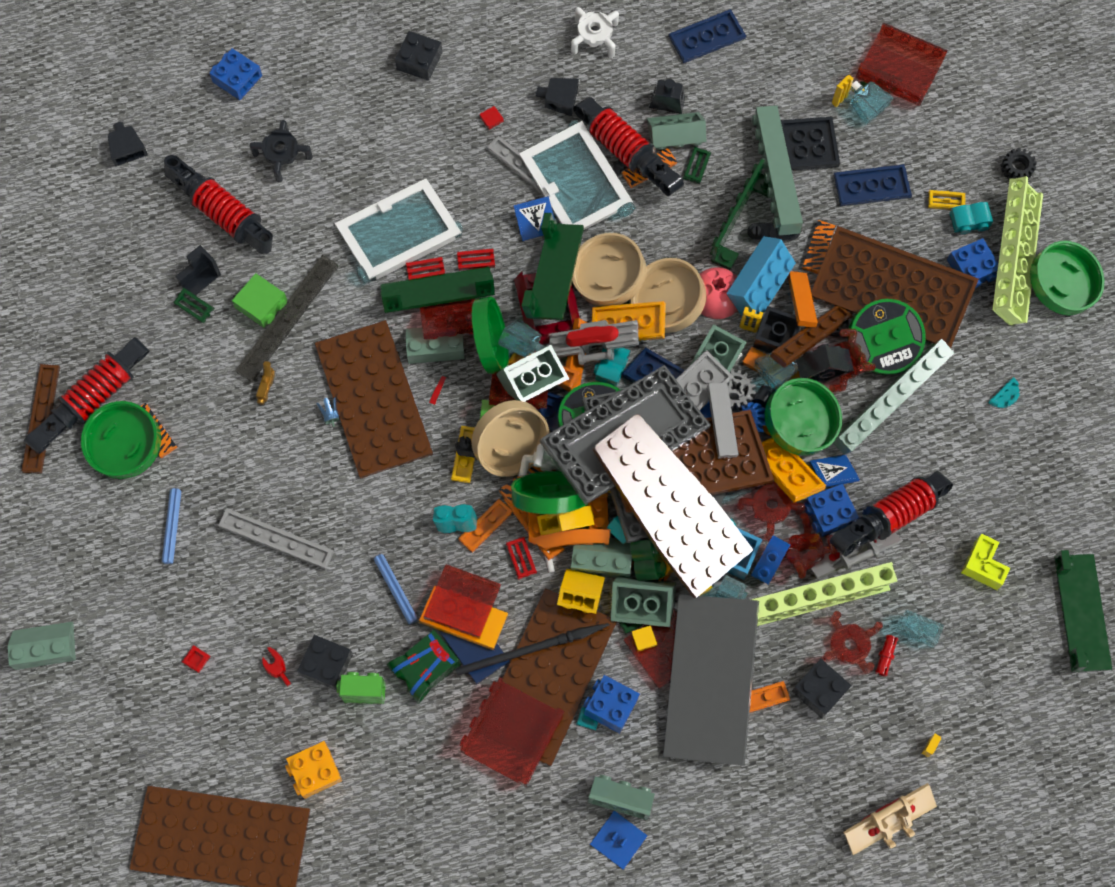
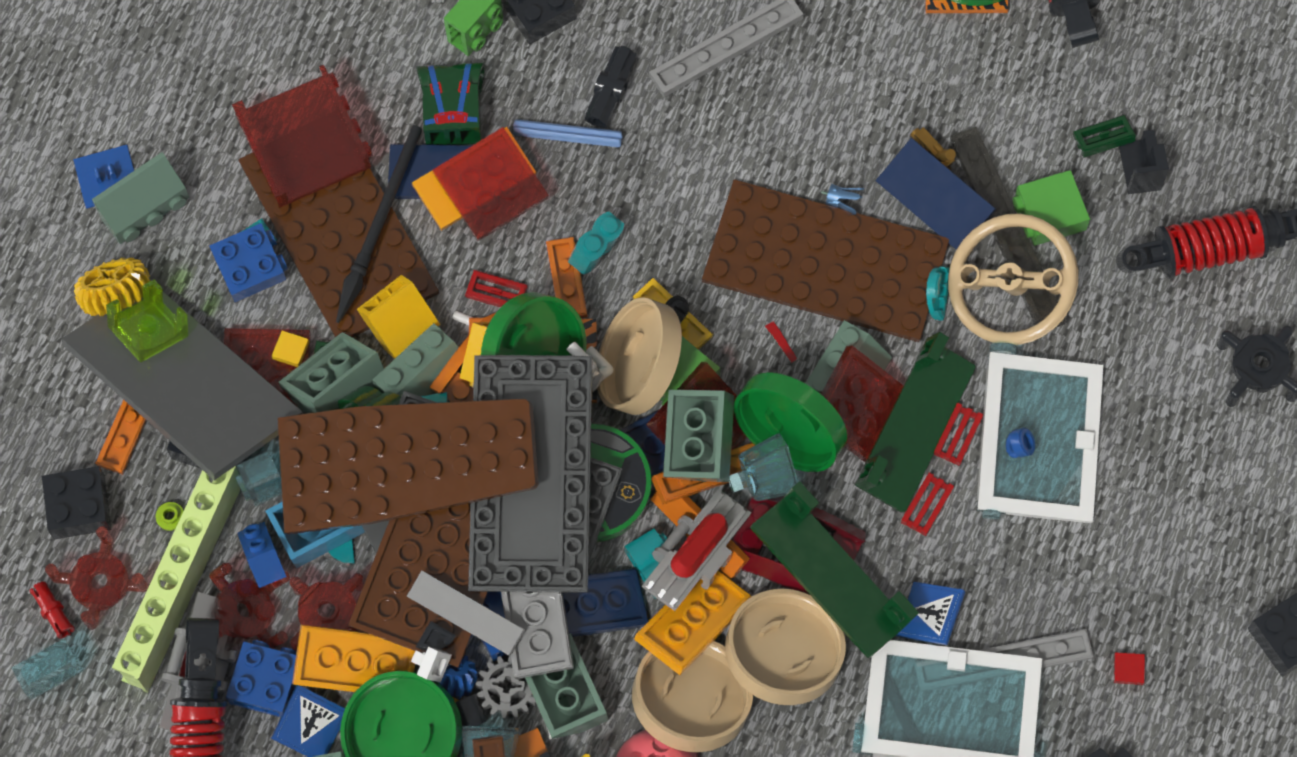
camera: 130 degrees right, 0 degrees up
none -> yellow gear [74,257,151,316]
none -> clear neon green panel [106,279,188,363]
none -> lime plate [155,502,184,531]
none -> white tile [411,647,452,682]
none -> black tile [416,621,457,651]
none -> black piece [585,45,637,128]
none -> dark blue tile [875,138,997,250]
none -> teal tile [926,266,950,321]
none -> tan piece [948,214,1078,345]
none -> blue tile [1006,427,1035,458]

